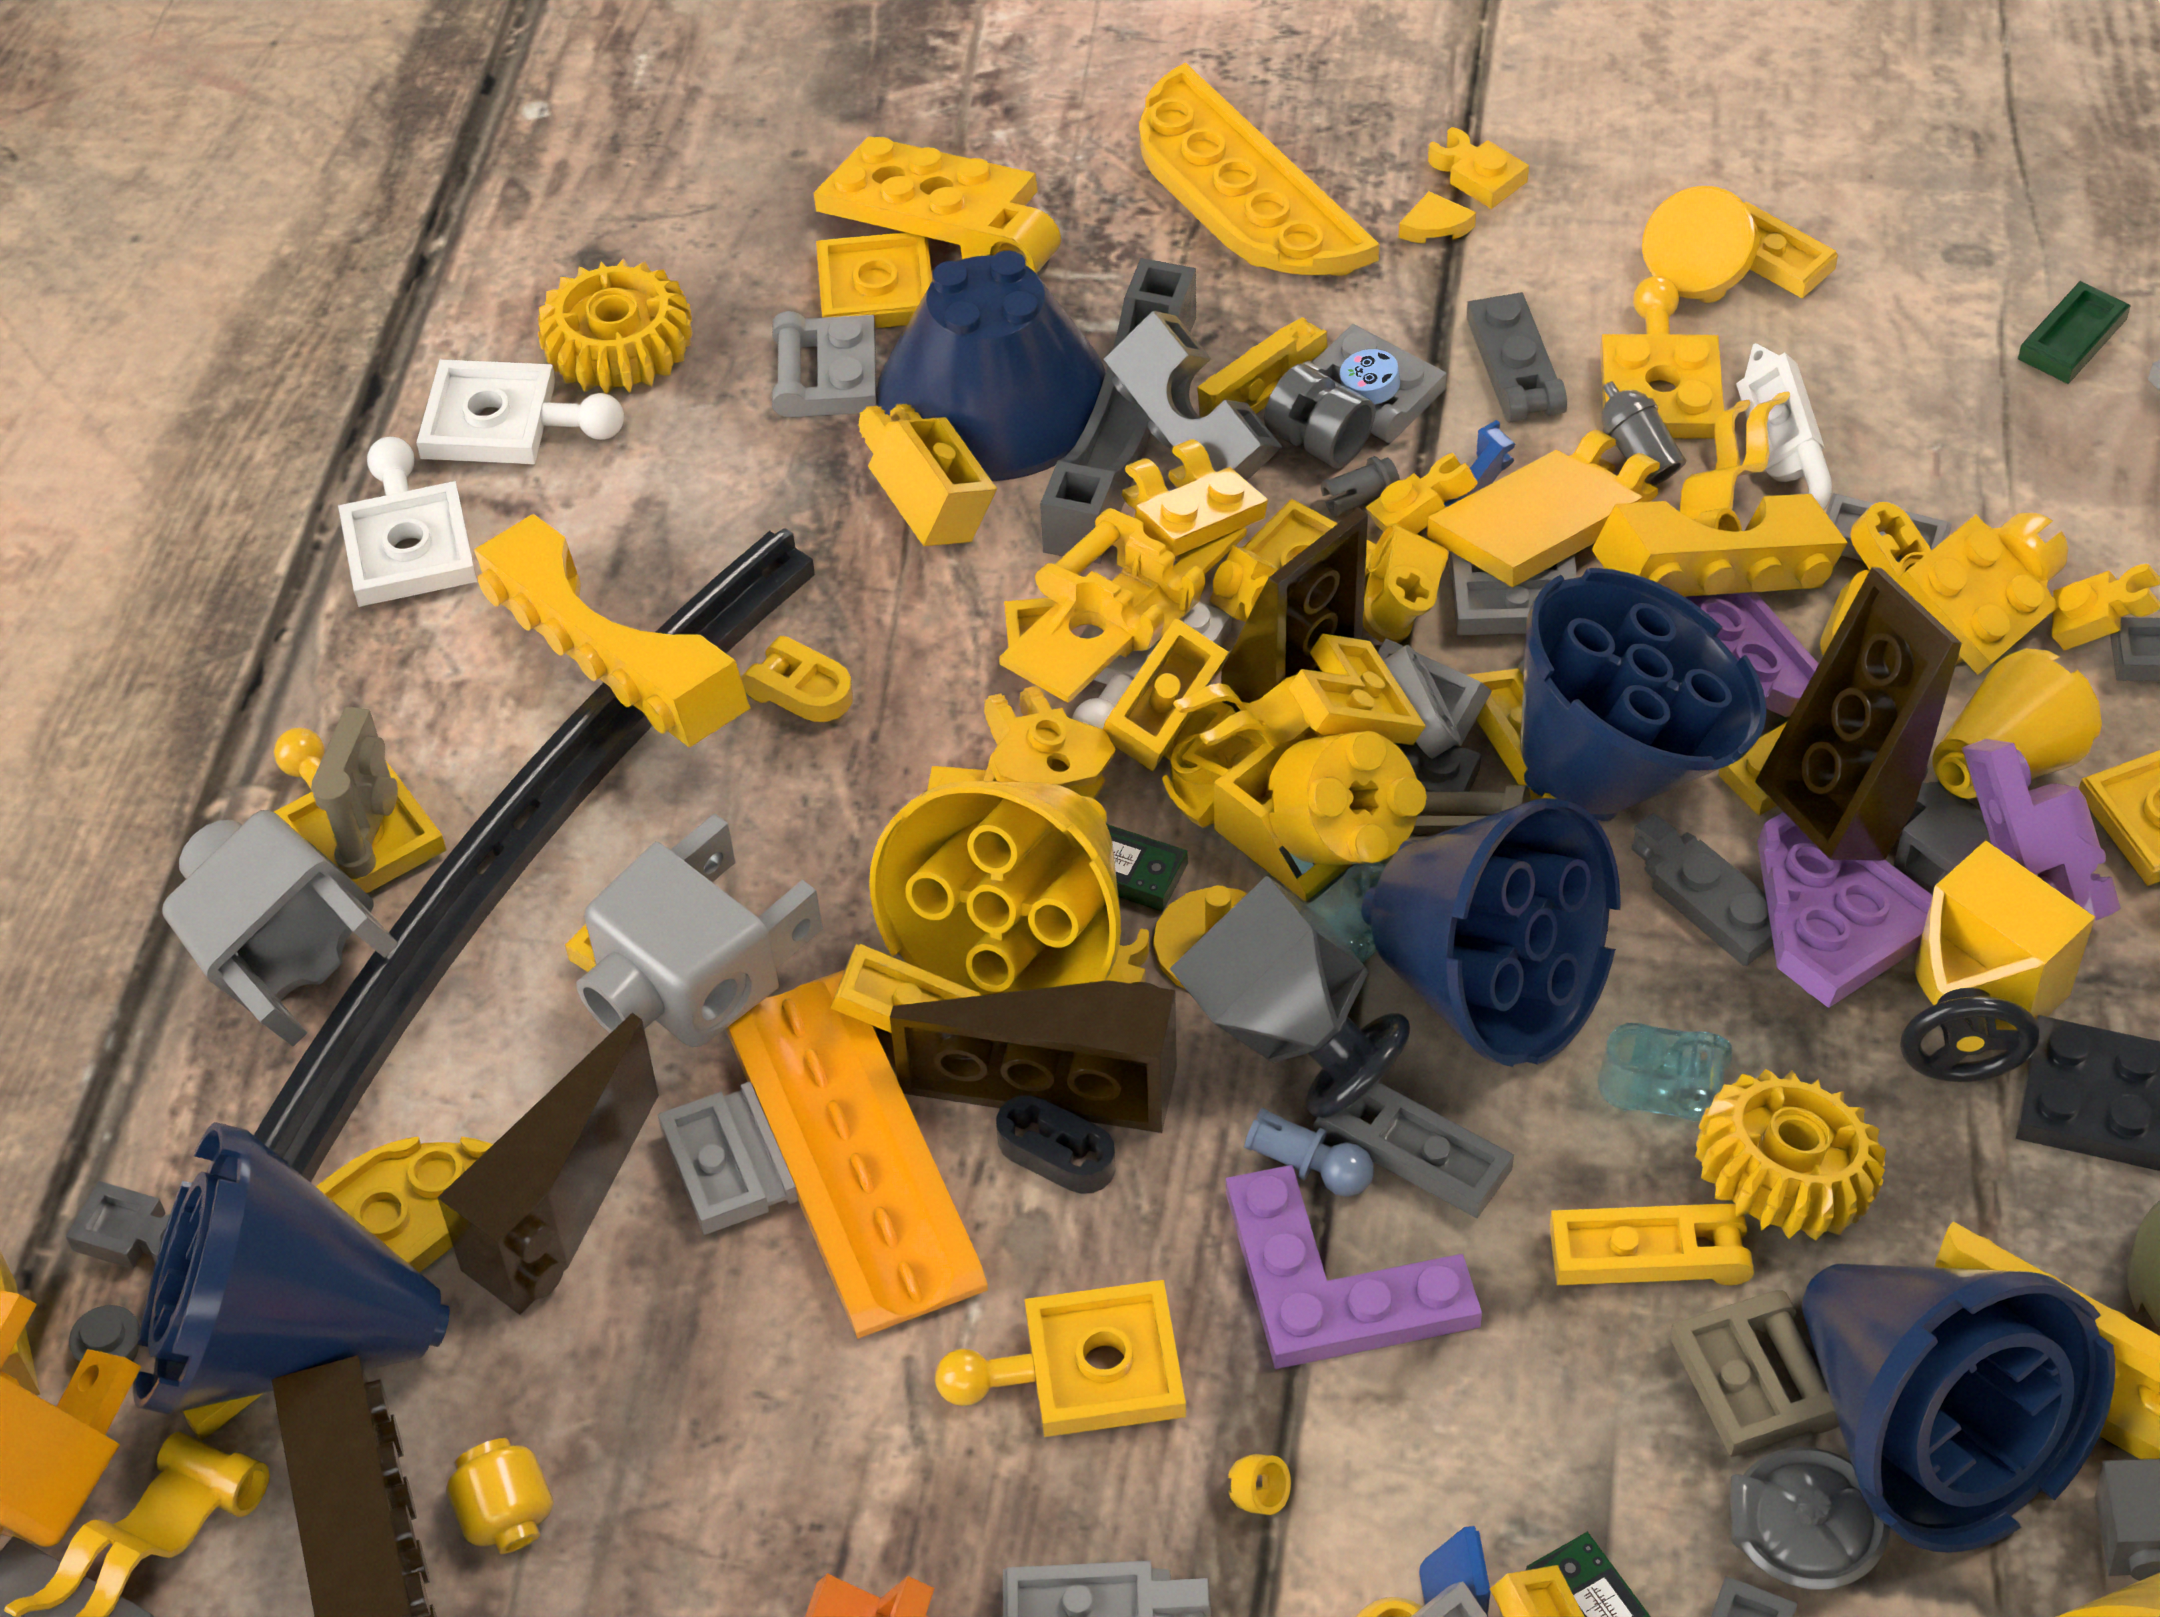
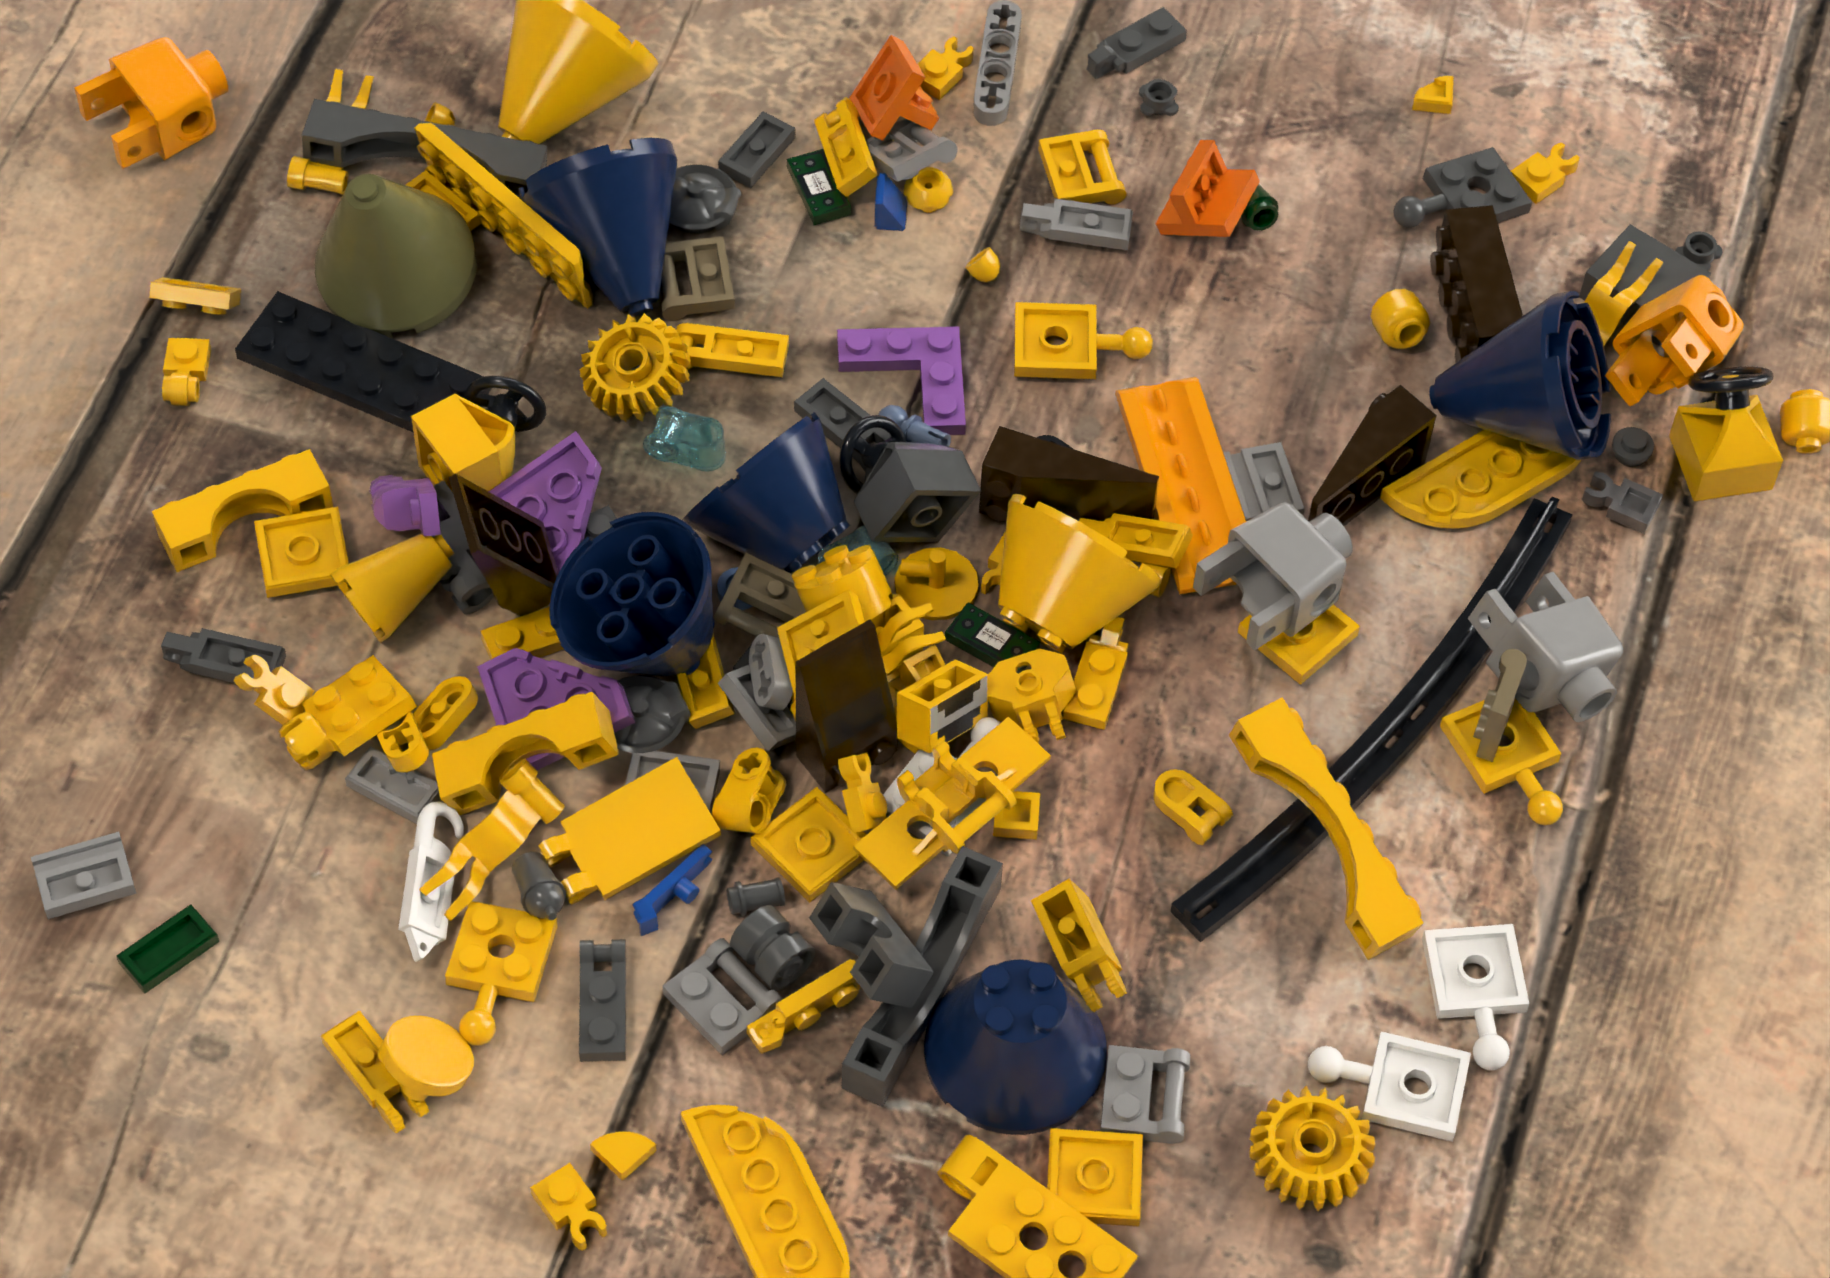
camera: 175 degrees left, 5 degrees up
yellow plate [1121,439,1268,557] -> none
light blue tile [1340,349,1400,405] -> none
yellow plate [1365,453,1478,534] -> none

